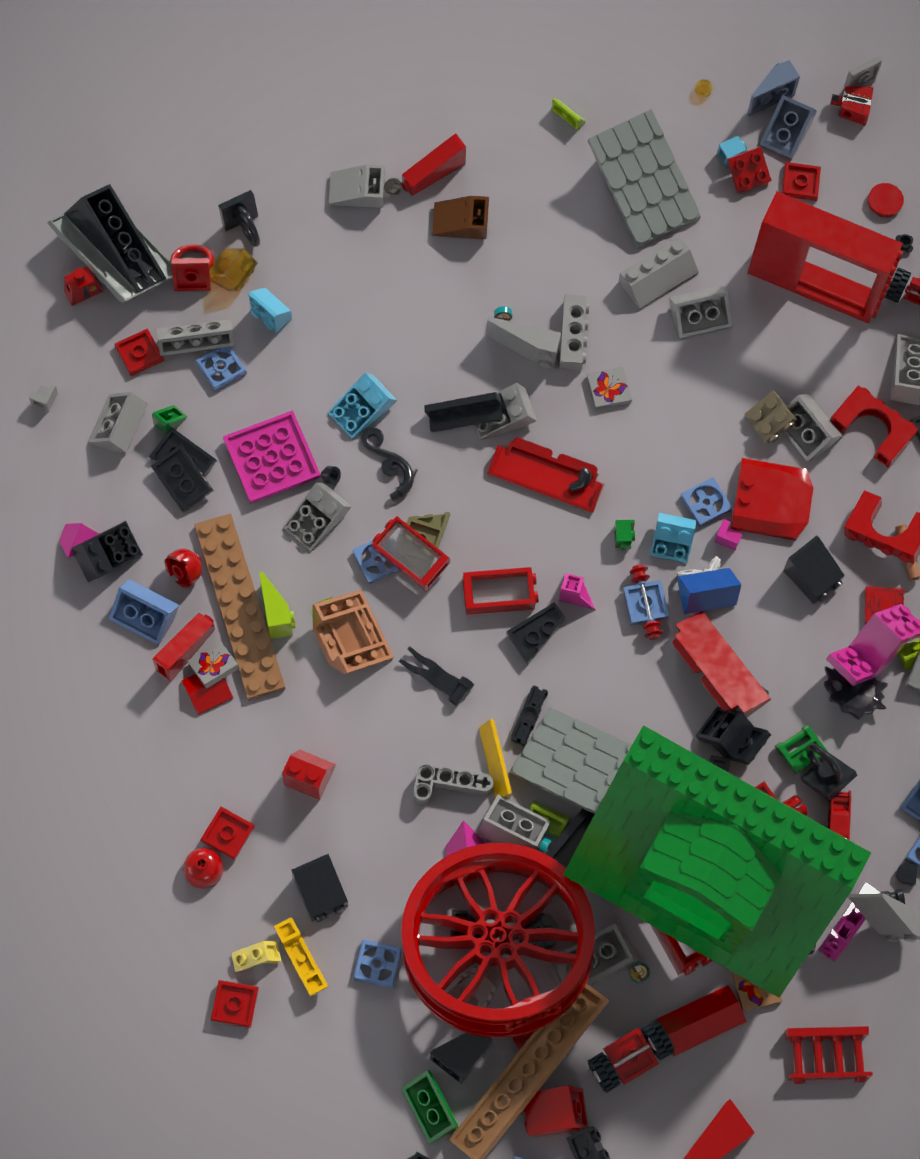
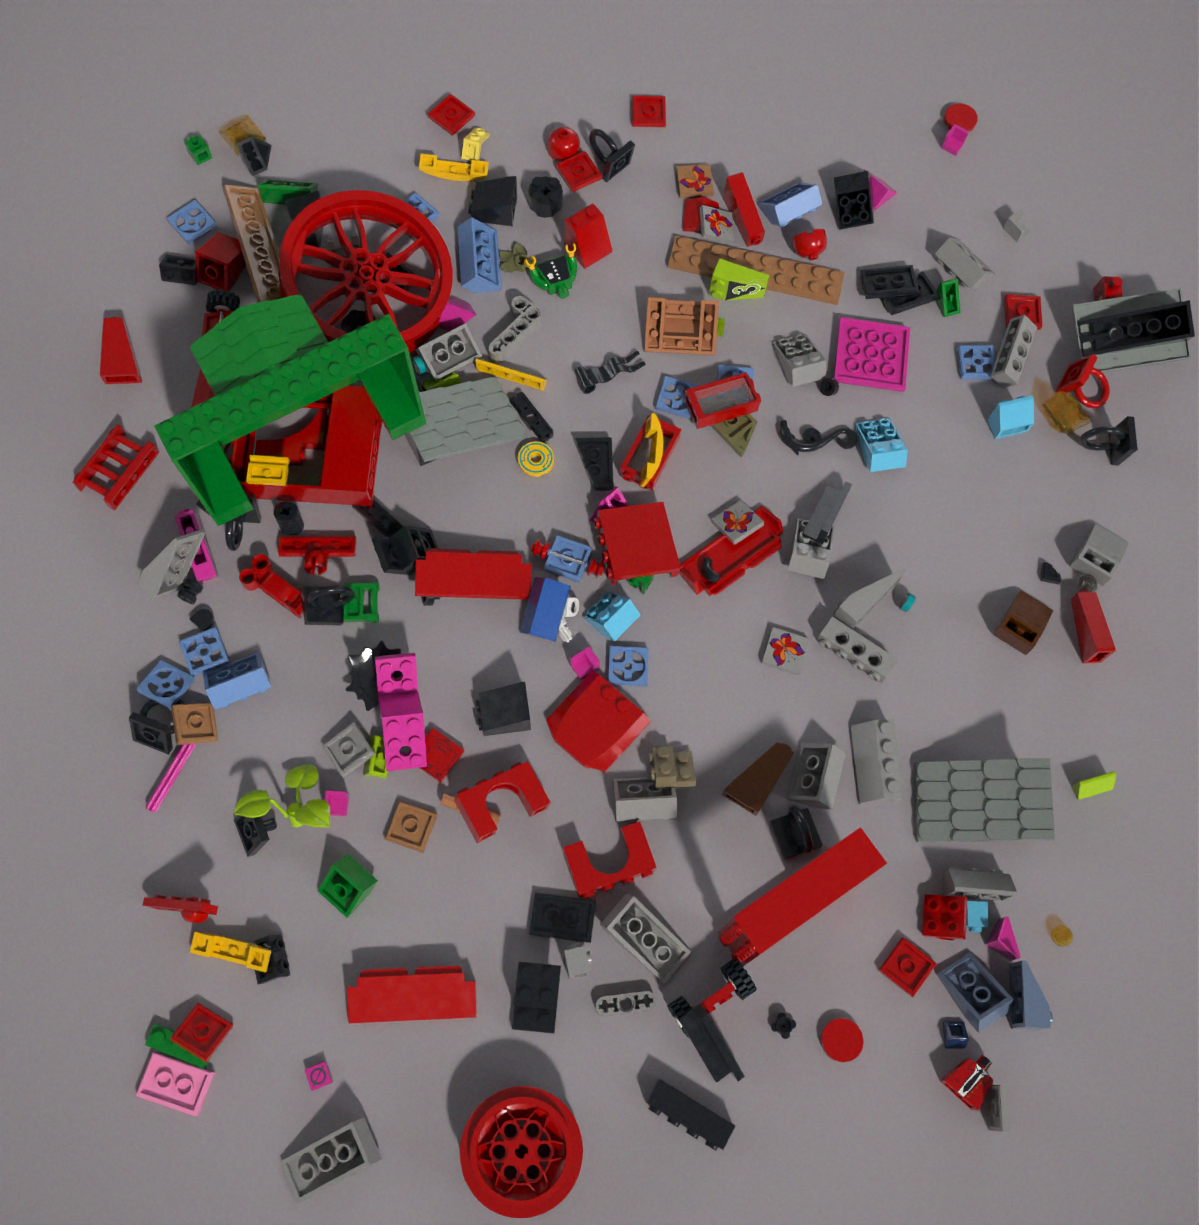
camera: 120 degrees right, 0 degrees up
none -> medium blue slope [458,217,501,293]
none -> olive plate [499,243,531,273]
none -> yellow tile [518,441,554,477]
none -> torso [524,243,578,299]
none -> black brick [528,176,563,218]
none -> black tile [589,129,635,183]
none -> red panel [594,502,681,586]
none -> red tile [632,96,666,127]
none -> yellow slope [640,413,663,487]
none -> medium blue piece [655,376,700,419]
none -> medium nougat tile [676,164,714,198]
none -> light grey tile [711,500,764,545]
none -> reddish brown slope [722,742,794,816]
none -> black tile [770,806,823,860]
none -> light grey slope [943,866,1017,901]
none -> dark blue slope [943,1021,969,1049]
none -> dark pink slope [985,916,1021,961]
none -> black tile [1040,562,1061,585]

